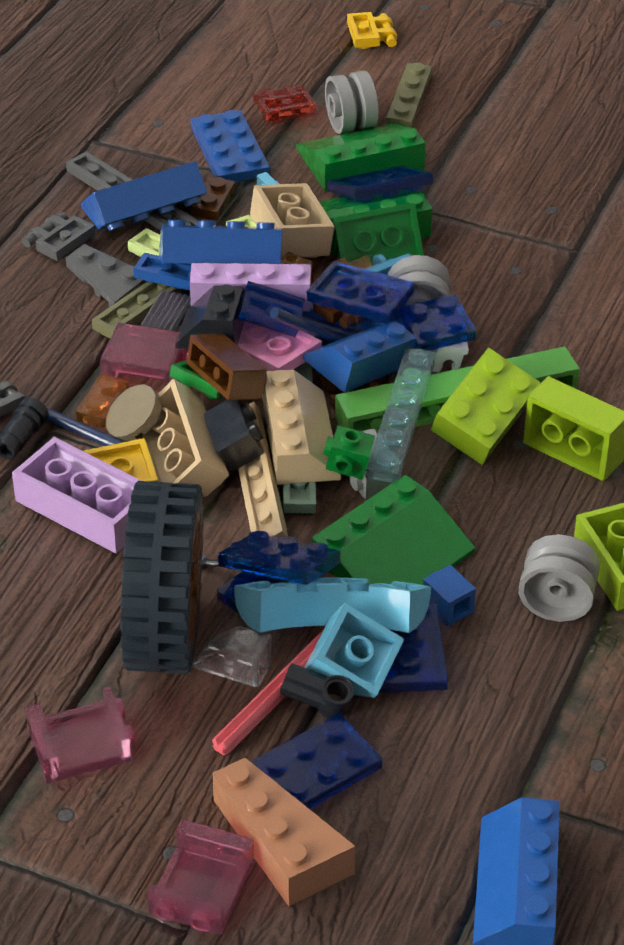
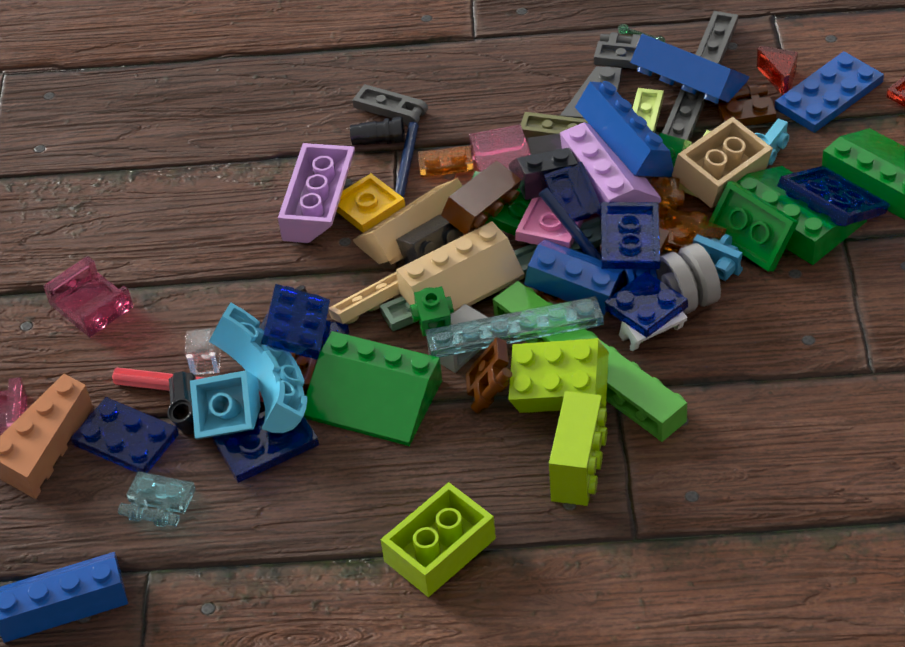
camera: 70 degrees right, 5 degrees up
dark tan tile [106,384,162,442] -> none
black wheel [120,481,204,674] -> none
blue brick [423,565,476,627] -> none
light grey wheel [518,534,600,622] -> none
none -> clear light blue plate [118,471,196,527]
none -> reddish brown plate [466,337,512,413]
none -> clear green hinge [618,24,665,42]
none -> clear red slope [756,46,798,95]

